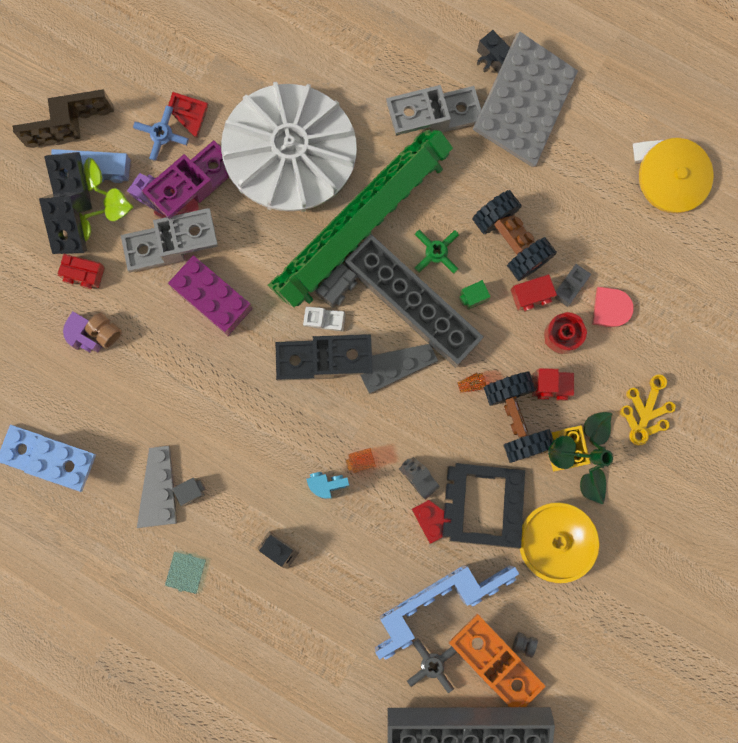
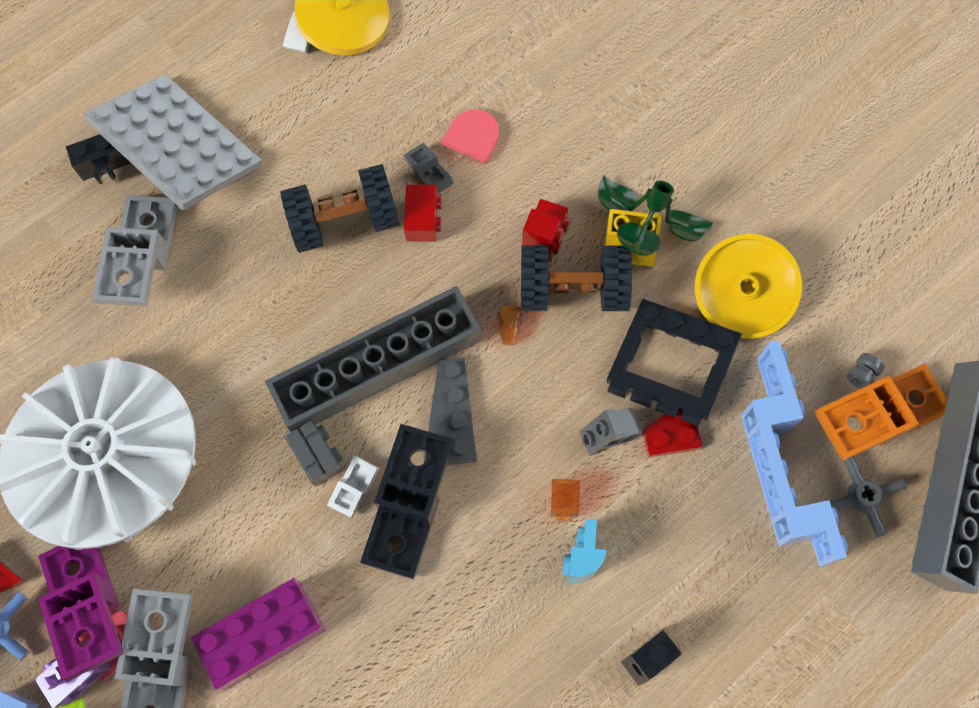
camera: 65 degrees left, 10 degrees down
green brick [267,130,453,308] -> none
green bar [414,229,459,274] -> none
green brick [459,280,491,310] -> none
red brick [544,312,587,354] -> none
yellow plant [620,374,676,446] -> none

